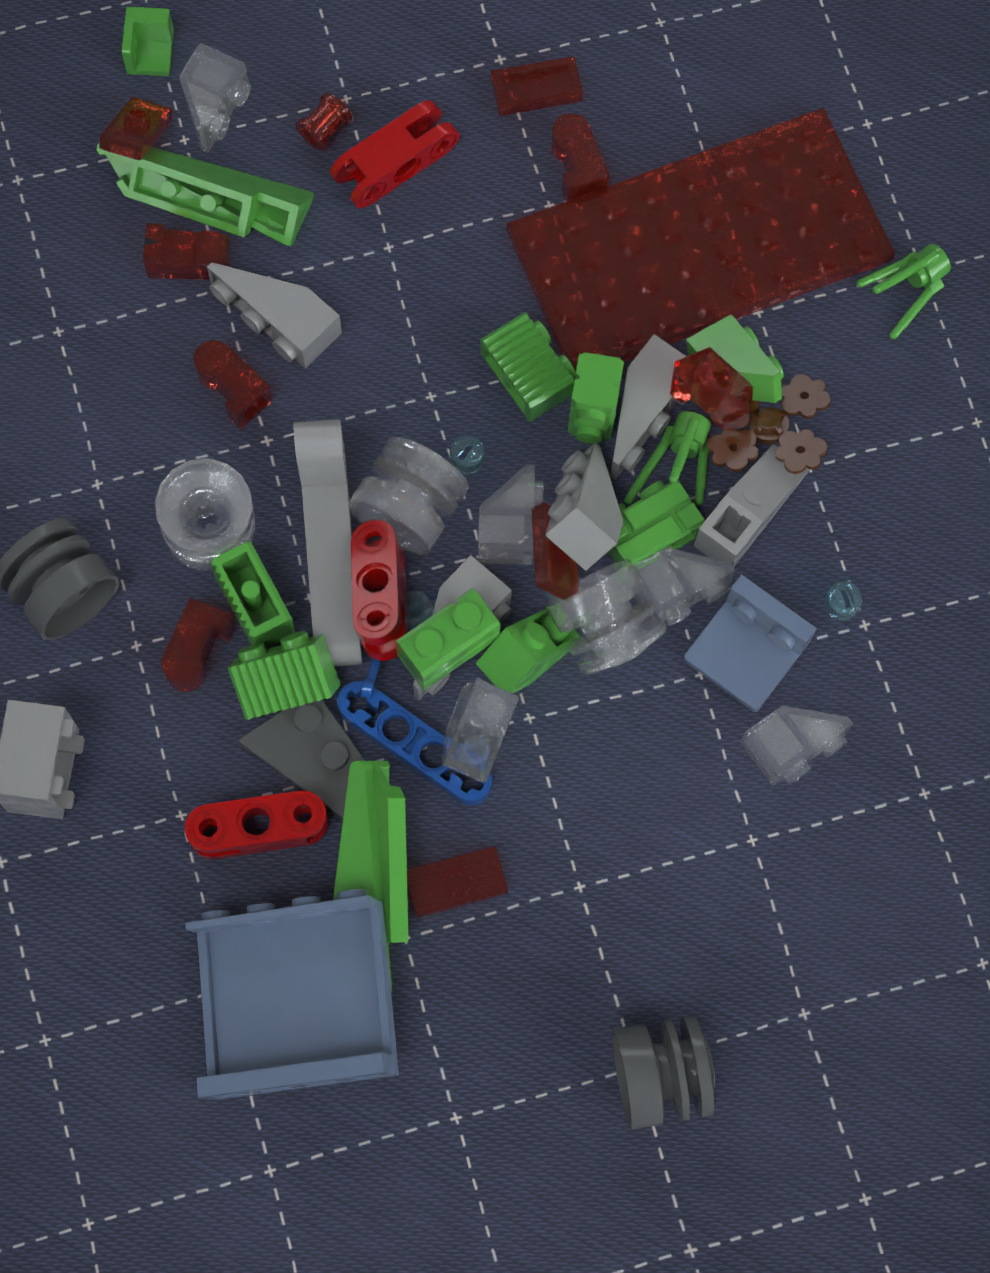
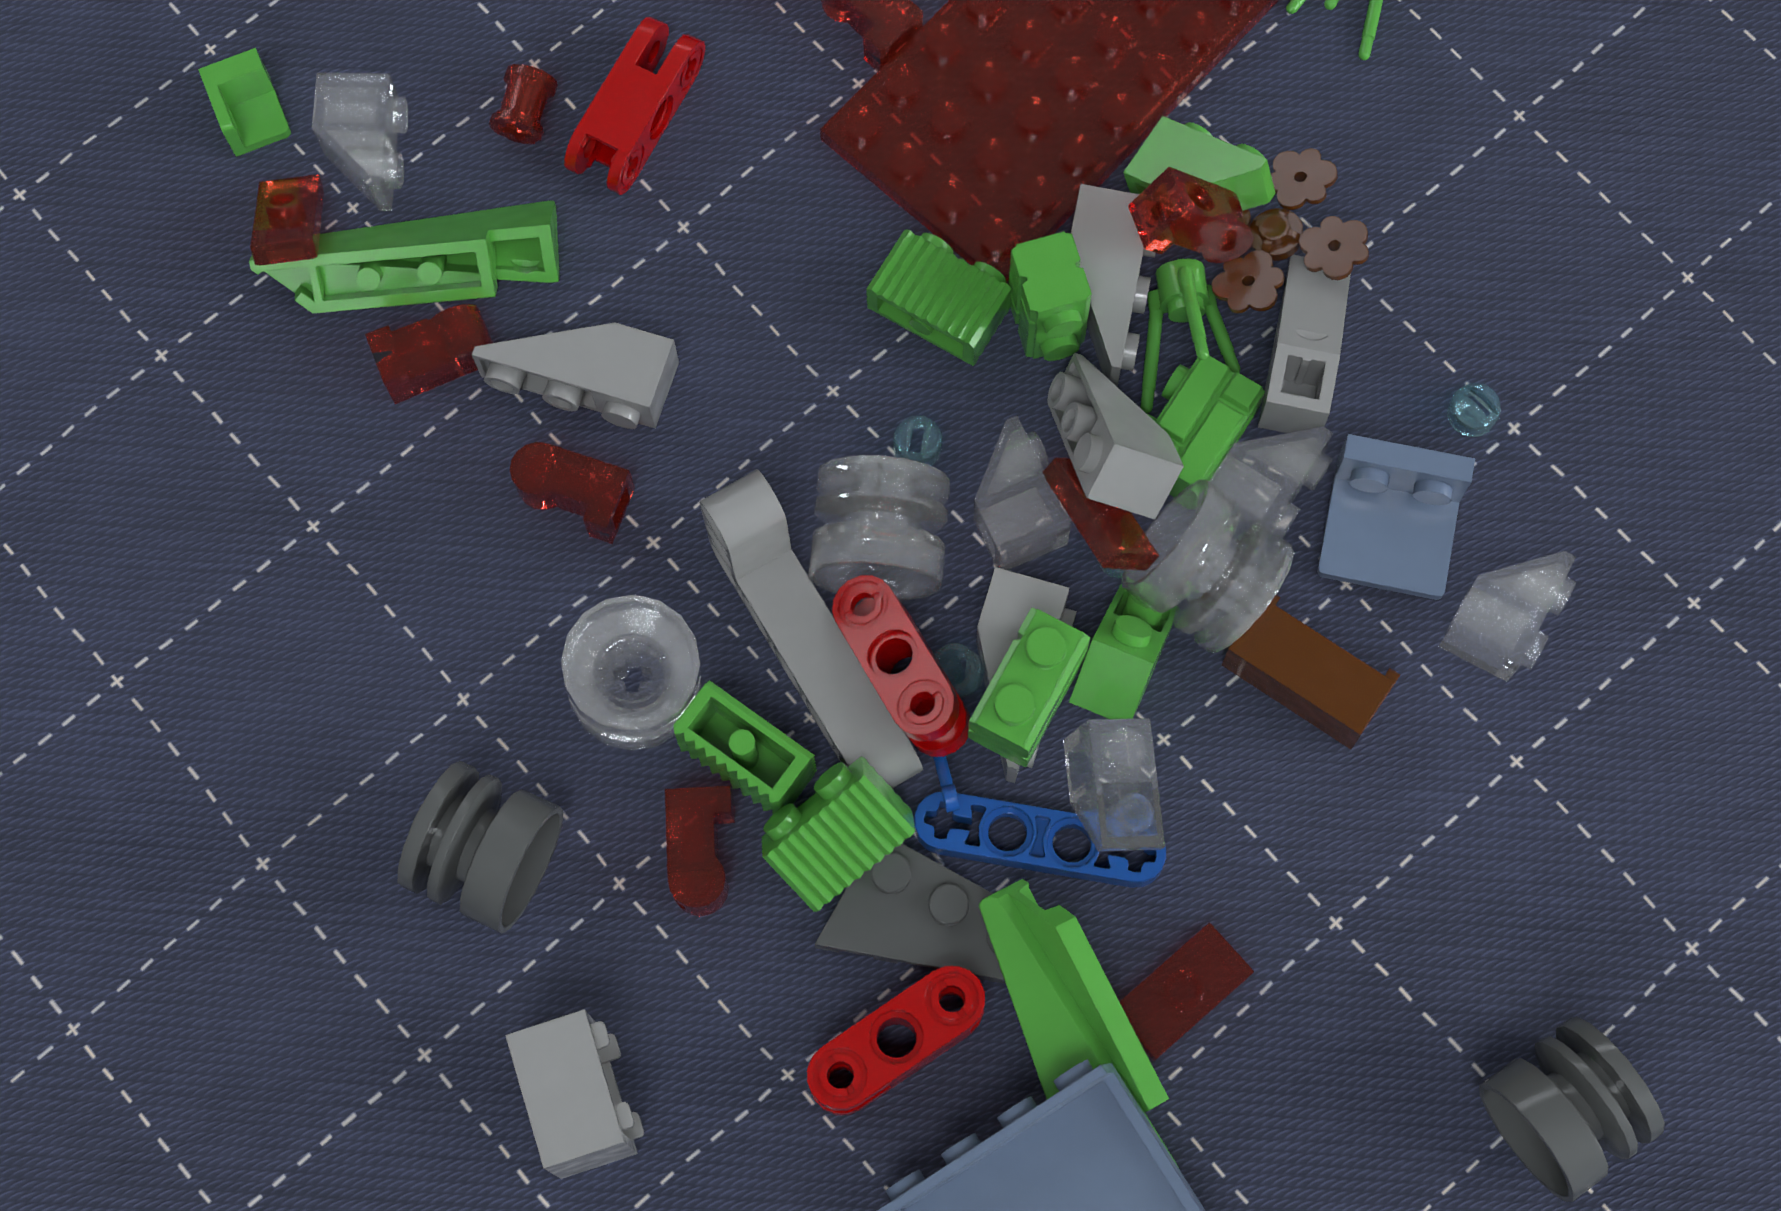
camera: 20 degrees left, 0 degrees up
none -> reddish brown brick [1221,591,1400,749]

